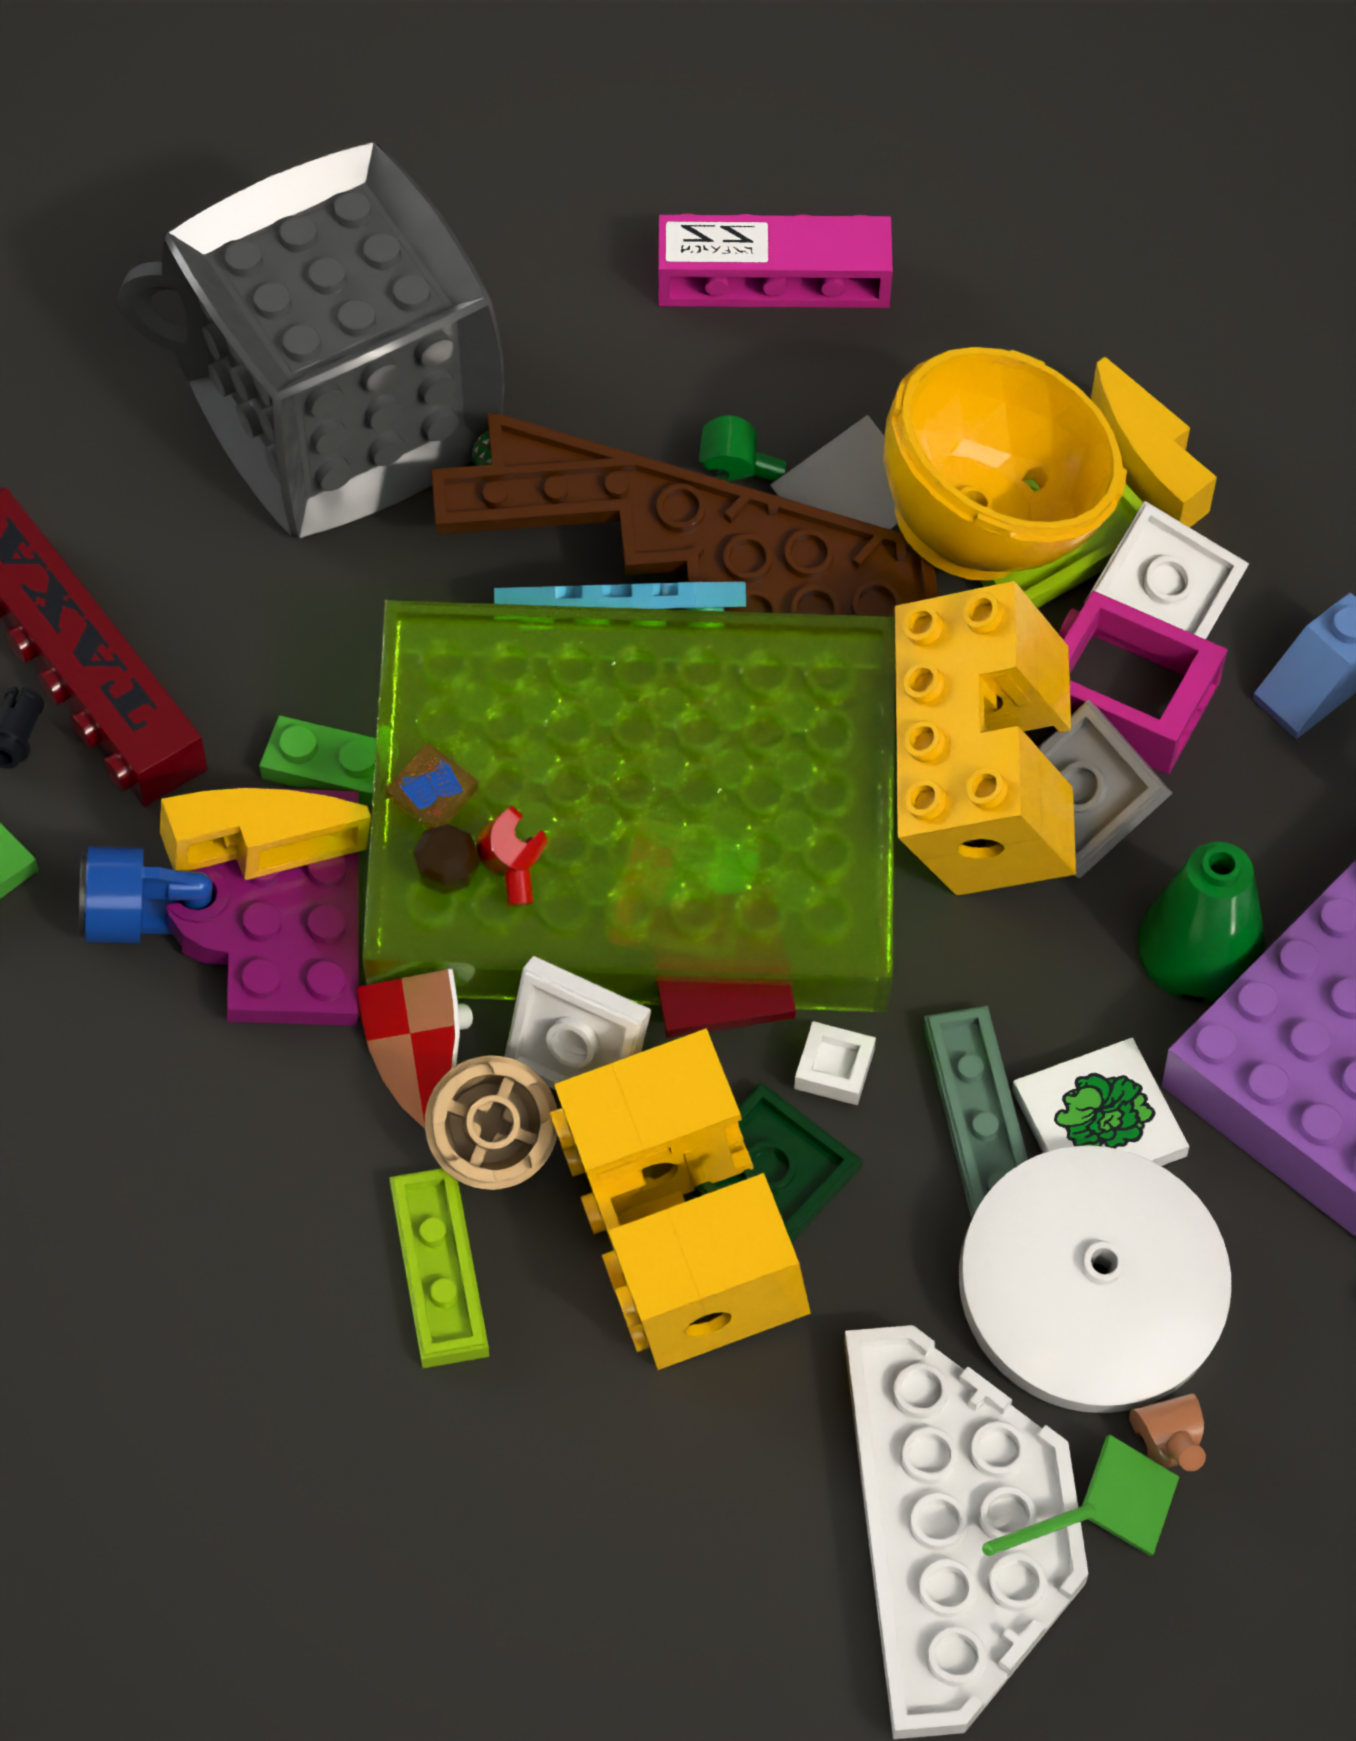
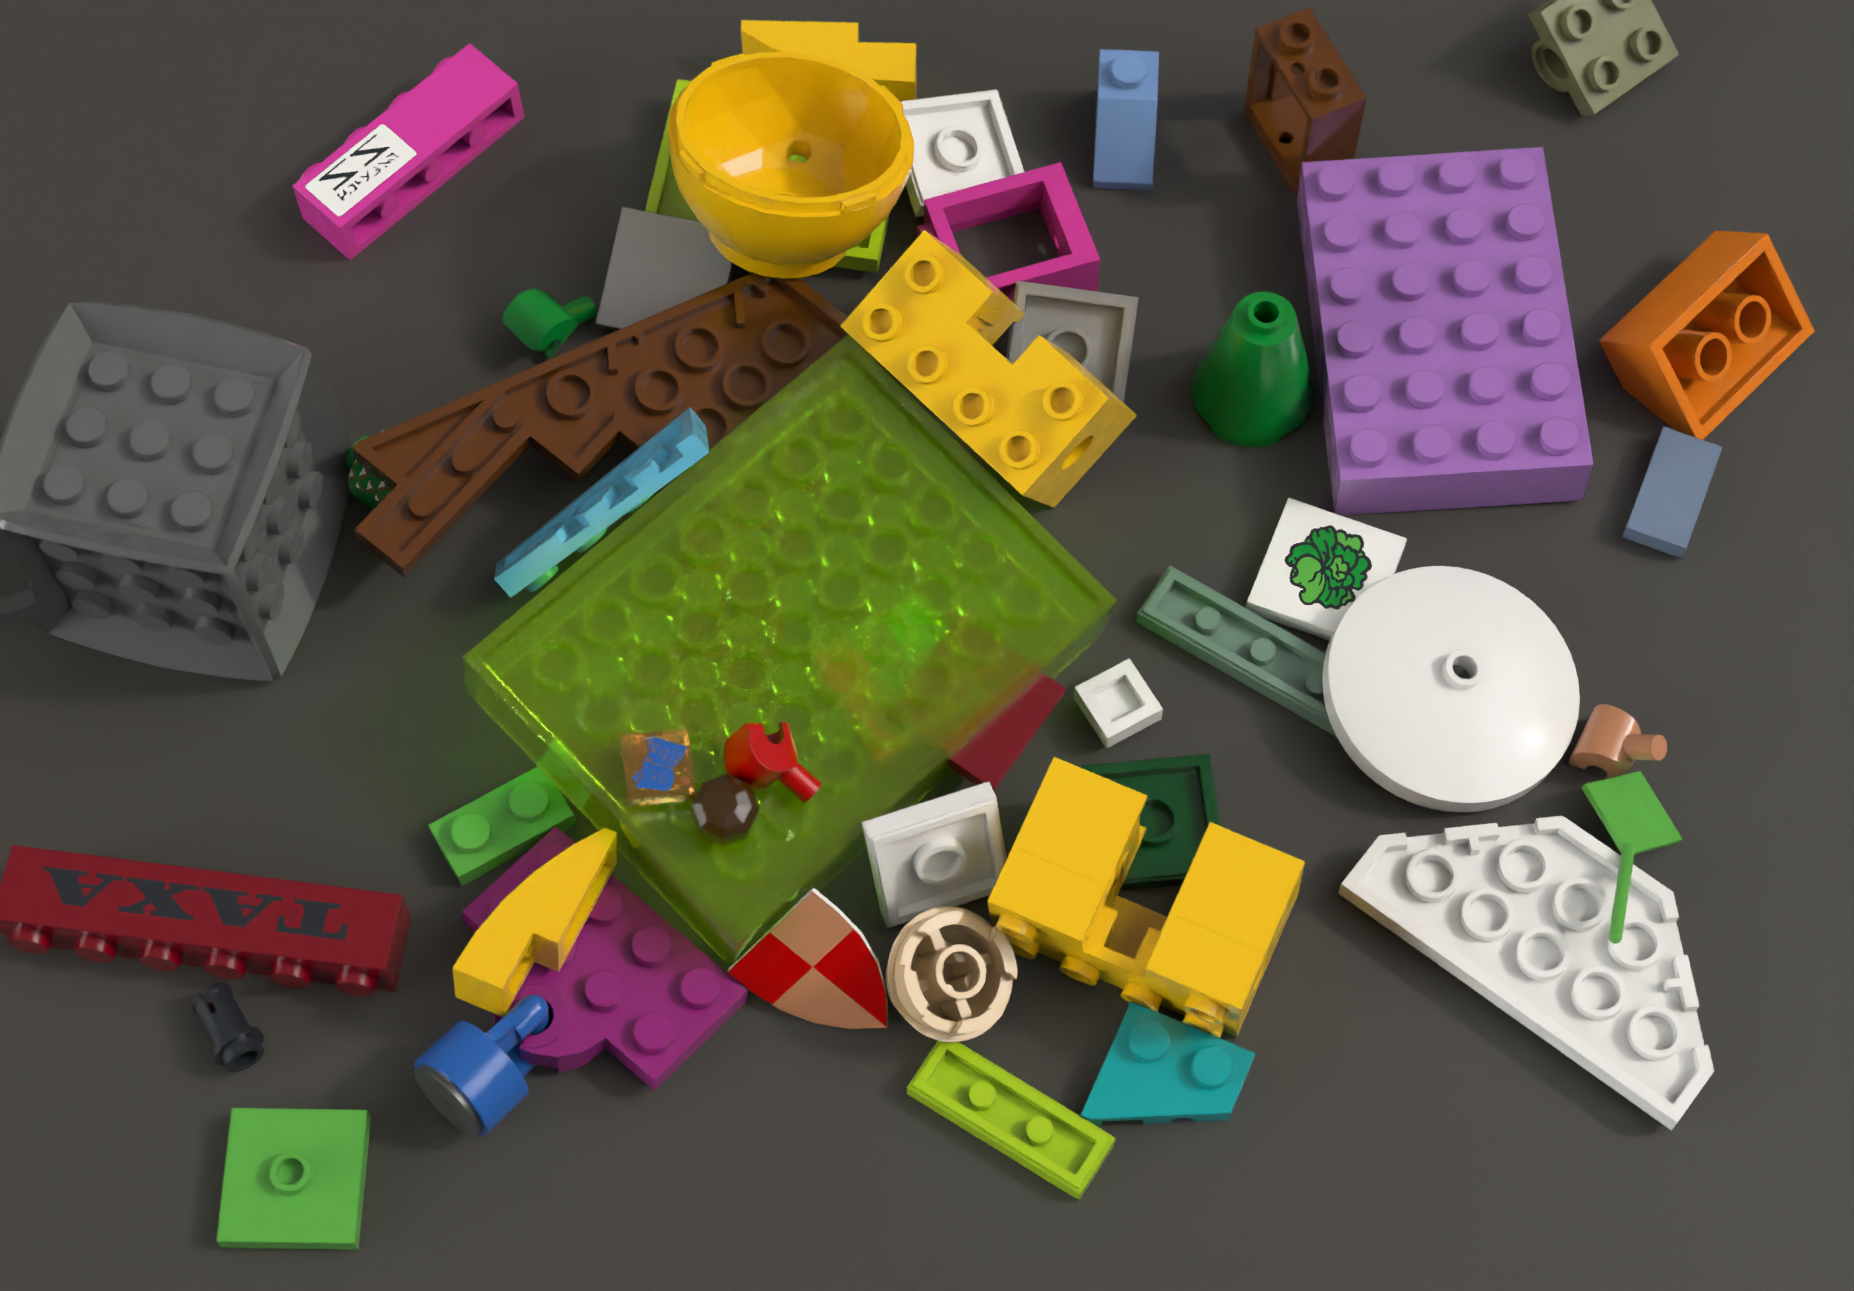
camera: 45 degrees left, 5 degrees up
none -> teal wing [1081,1001,1256,1127]

